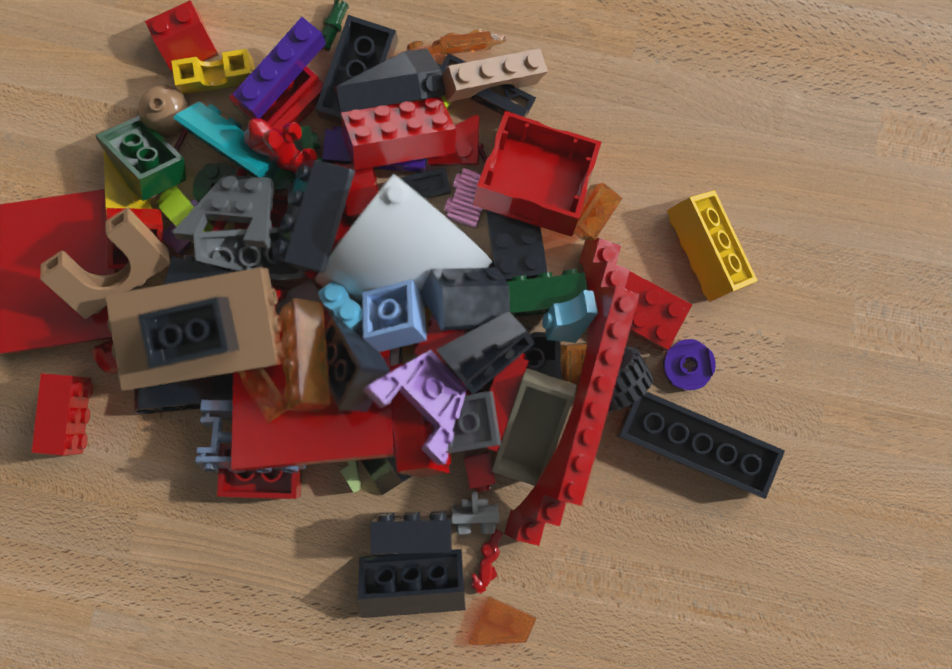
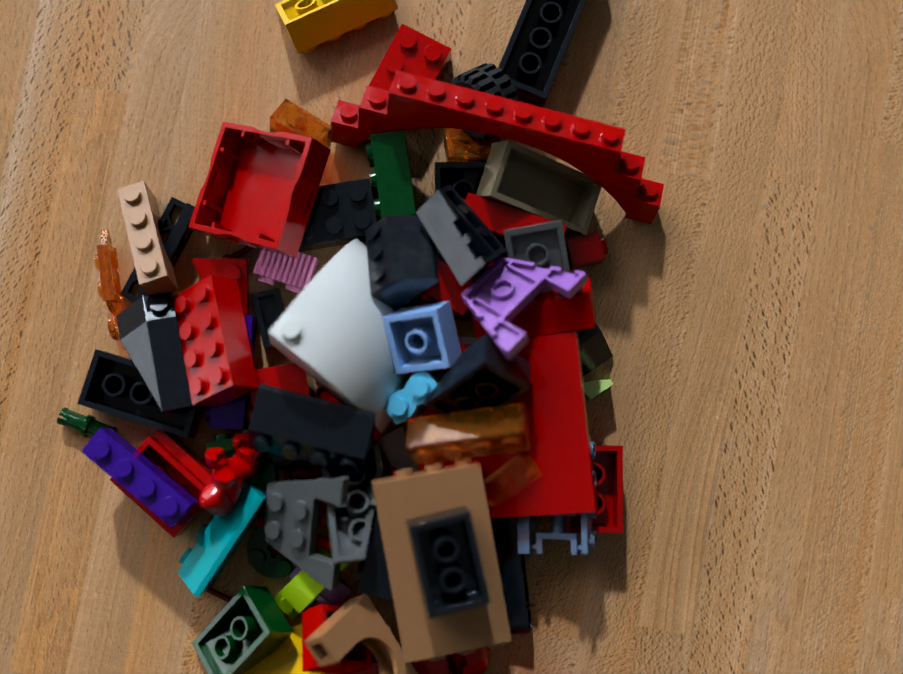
camera: 95 degrees left, 0 degrees up
medium nougat cylinder [138,85,190,137] -> none
red slope [145,0,219,74] -> none
yellow arch [171,48,255,95] -> none
black slope [358,549,466,618] -> none
black brick [370,511,452,554] -> none
light grey hips [452,492,499,534] -> none
clear orange wing [469,596,537,645] -> none
red animal [471,529,504,594] -> none
medium azure arch [542,290,598,343] -> none
dark purple plate [663,339,716,390] -> none

